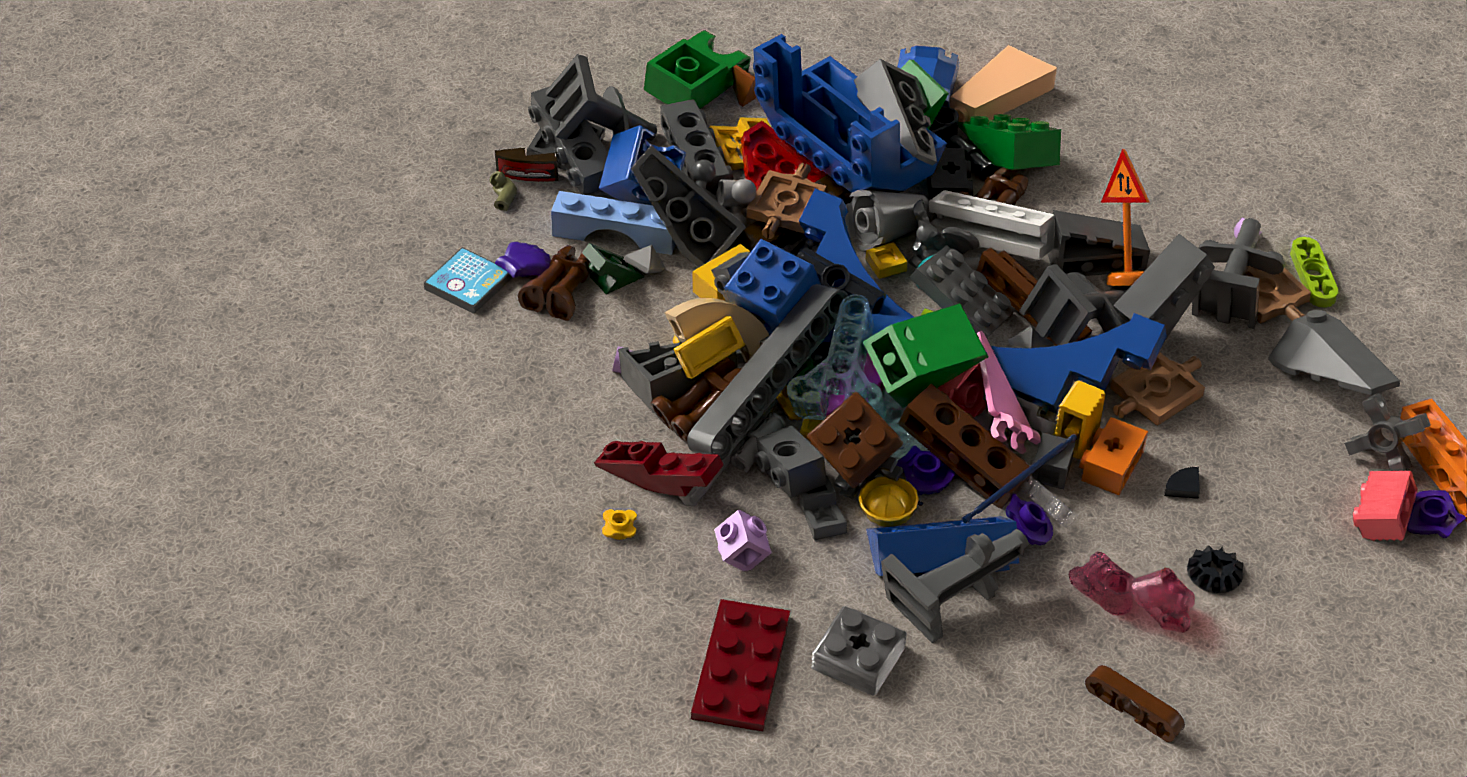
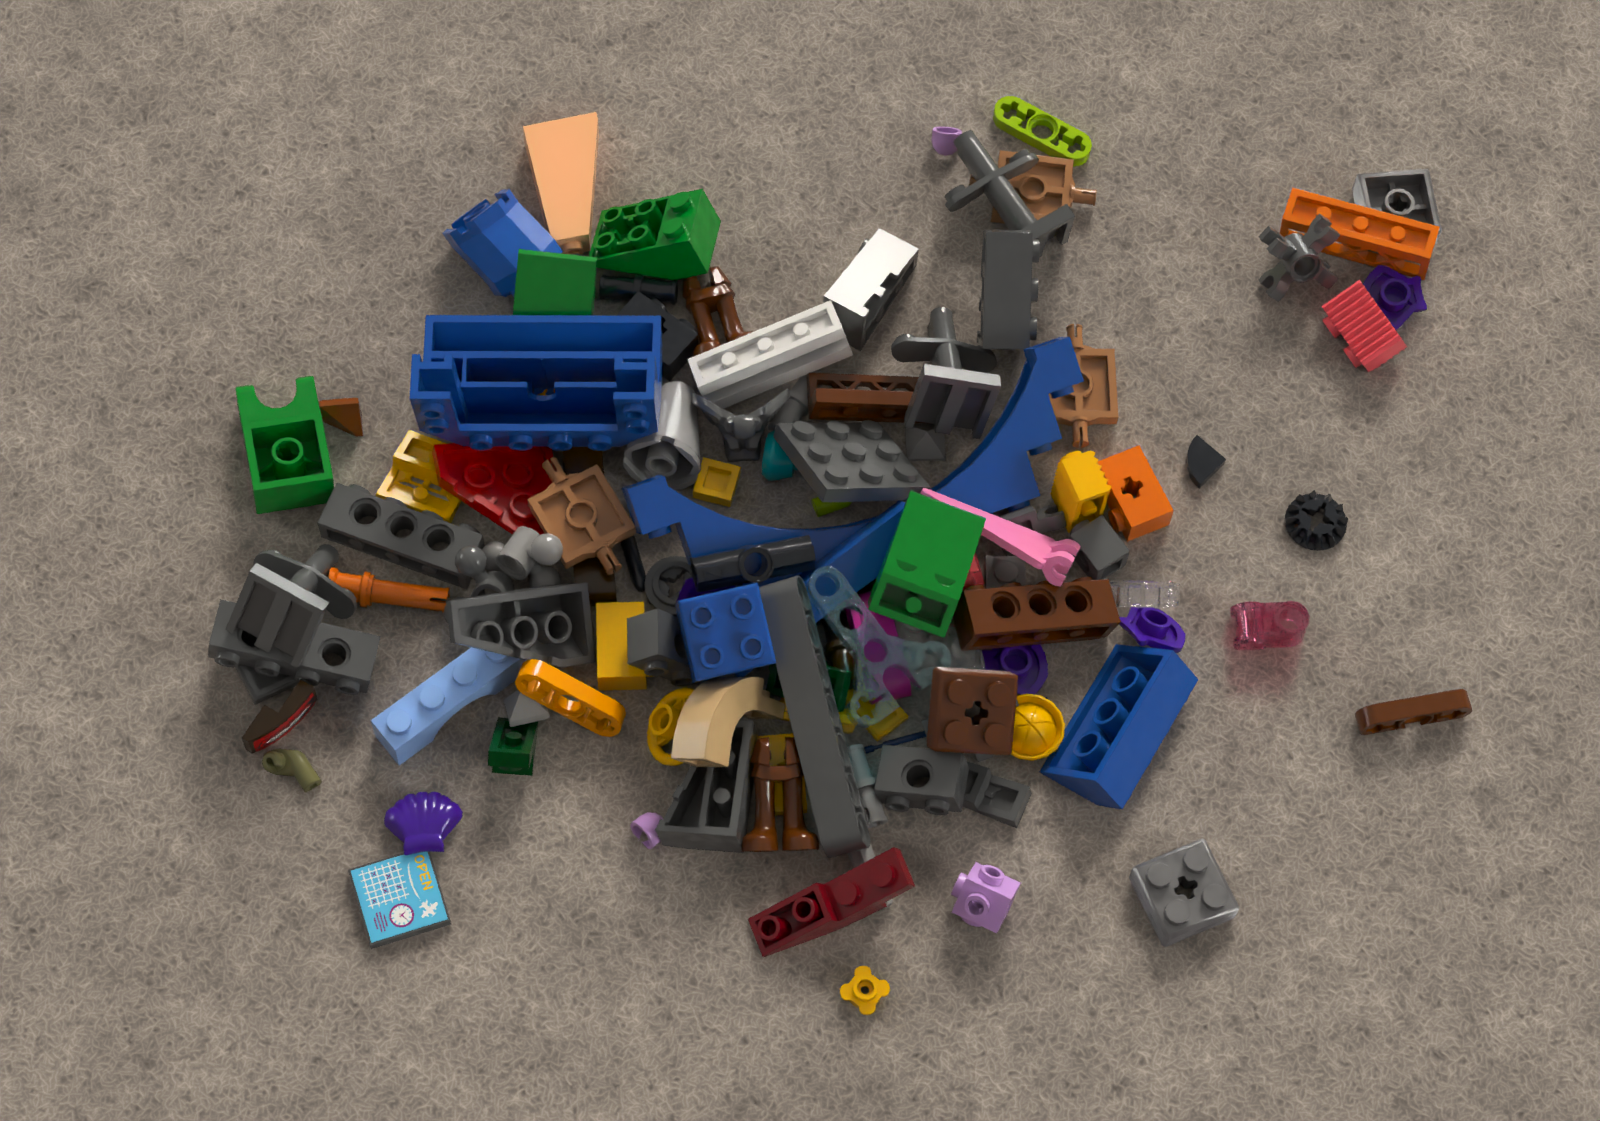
camera: 55 degrees left, 20 degrees up
reddish brown piece [518,245,592,321] -> none
blue piece [599,125,686,205] -> none
yellow tile [673,316,745,379] -> none
dark red plate [691,599,790,732] -> none
dark grey wedge [854,59,937,166] -> none
dark grey piece [881,529,1029,643] -> none
dark blue piece [962,434,1077,523] -> none
orange piece [1101,149,1150,286] -> none
clear pink piece [1132,567,1195,633] -> none
dark grey wedge [1268,310,1400,395] -> none
none -> light orange beam [515,659,626,737]

